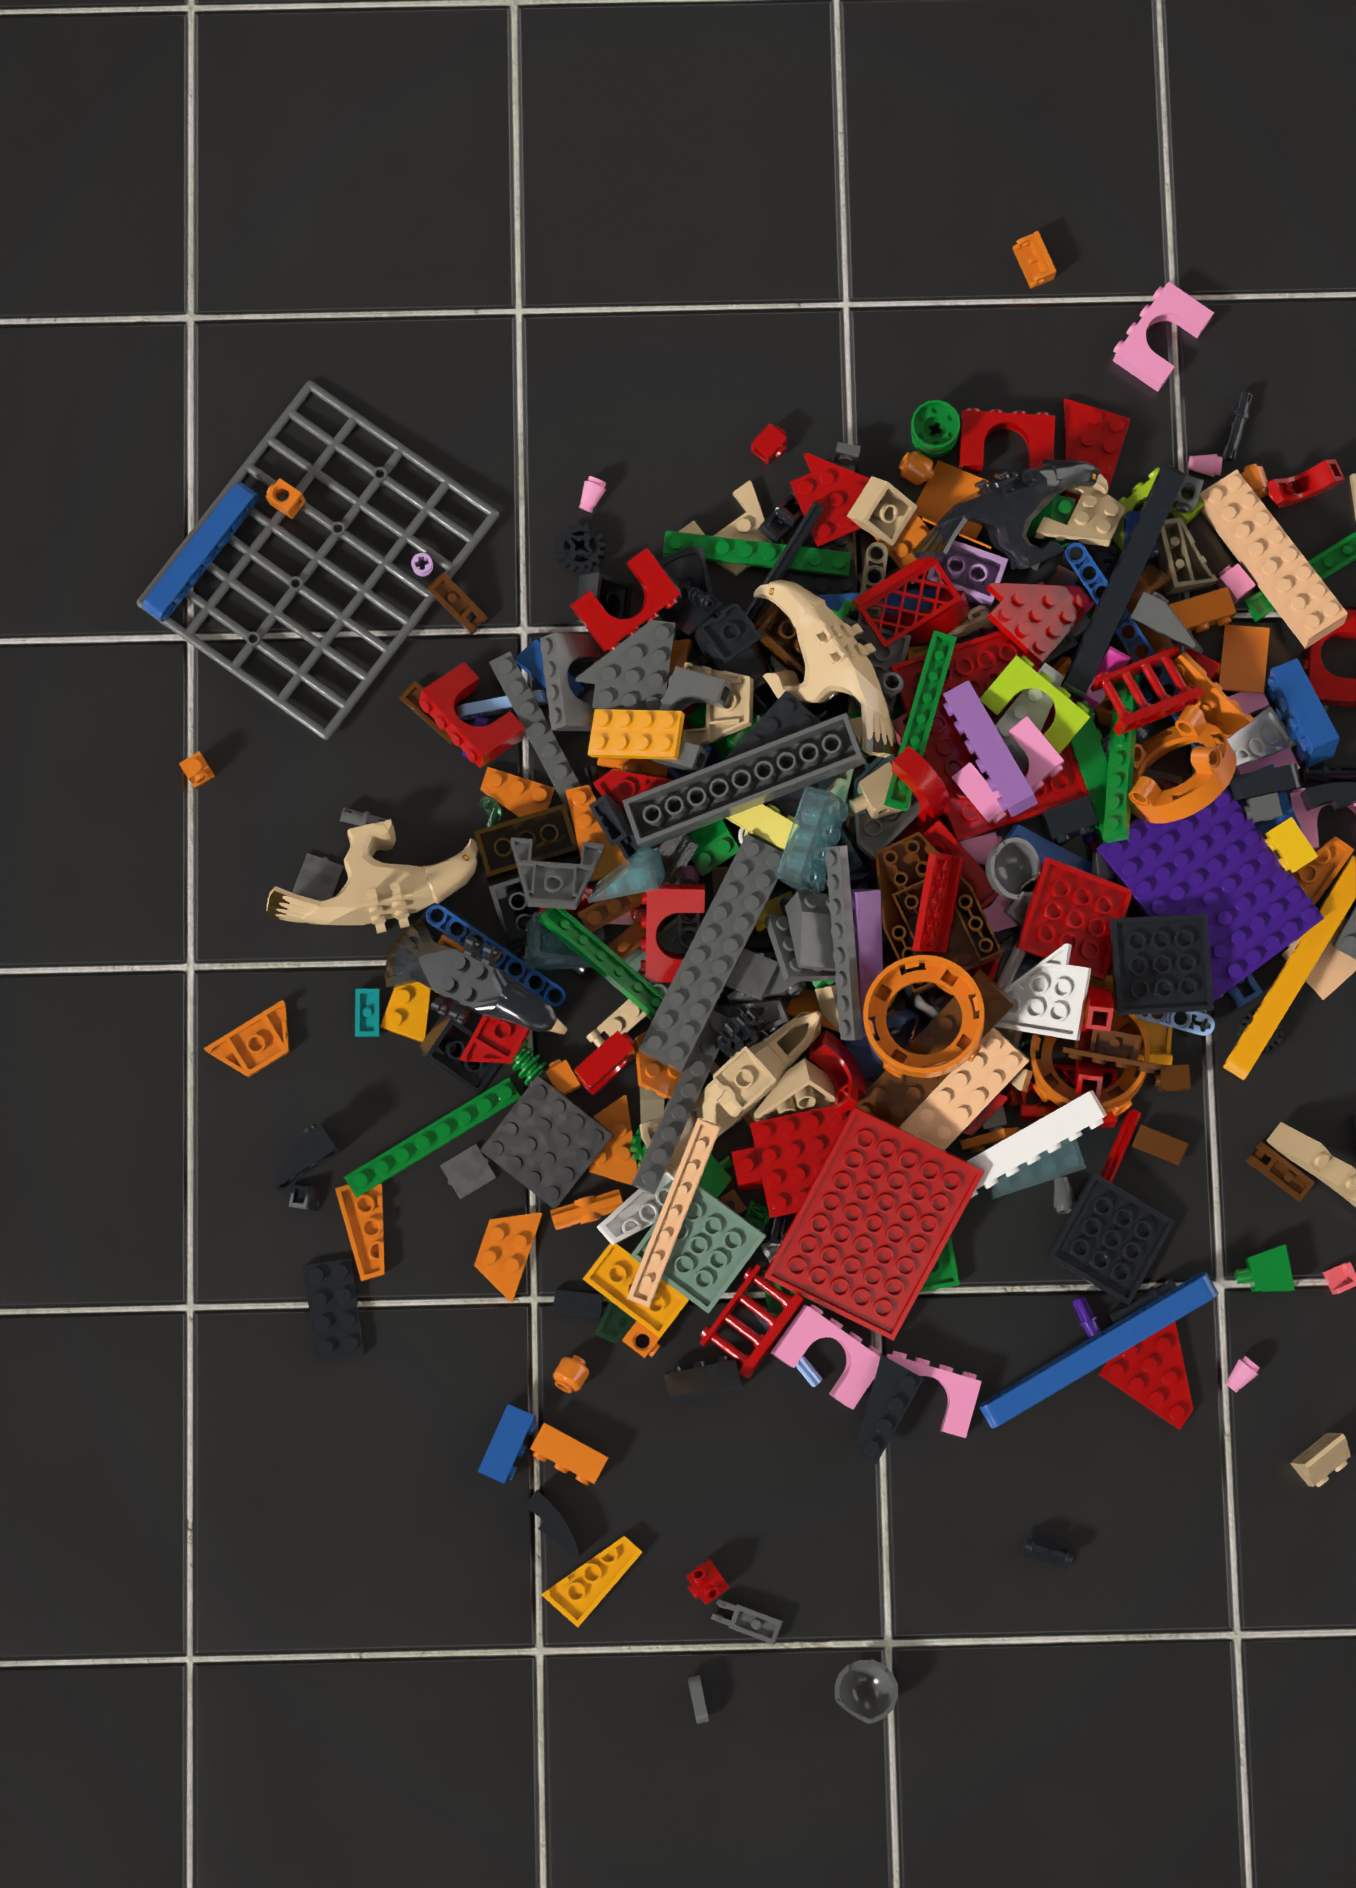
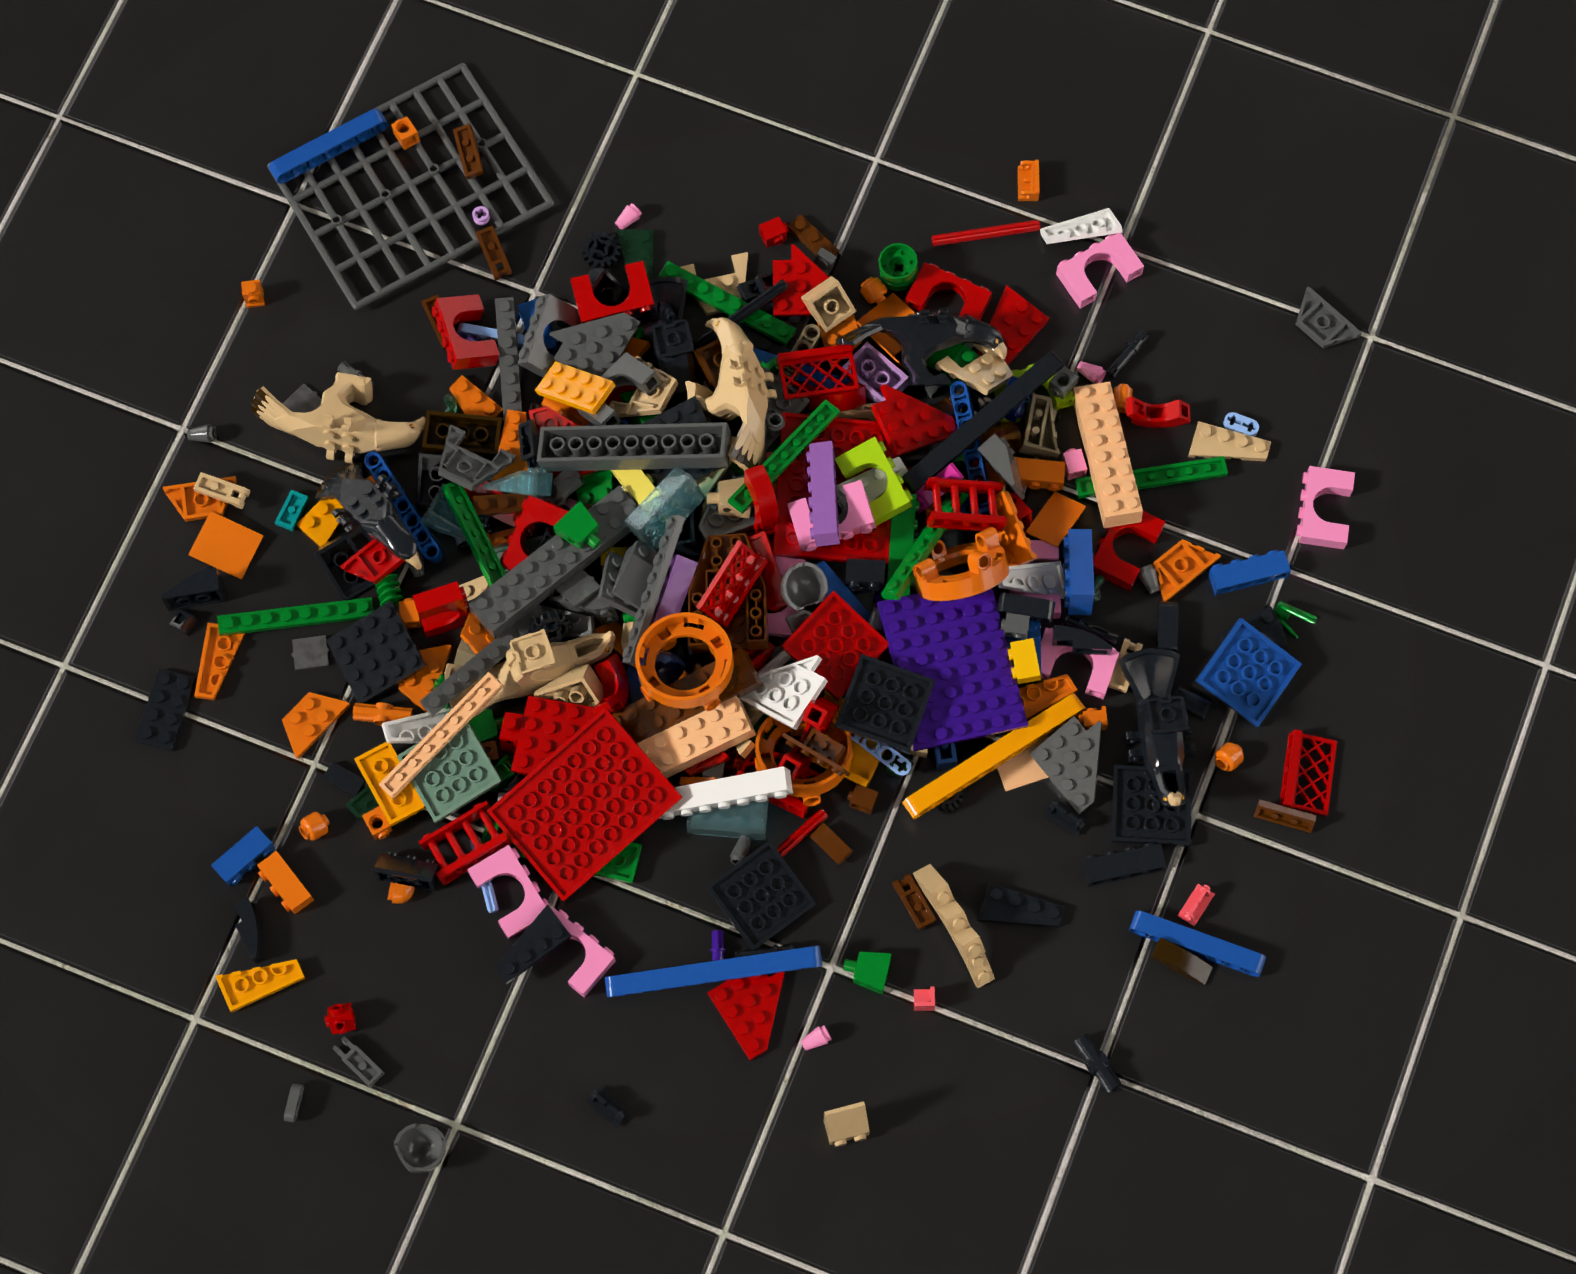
camera: 25 degrees right, 10 degrees down
none -> dark grey cone [187,424,217,443]
none -> orange piece [188,511,264,580]
none -> tan plate [193,472,251,509]
none -> orange piece [387,882,415,904]
none -> reddish brown plate [453,123,485,180]
none -> green torso [553,501,602,549]
none -> clear green wing [617,229,654,280]
none -> reddish brown plate [787,214,839,256]
none -> red axle [932,220,1040,246]
none -> white wing [1040,208,1122,244]

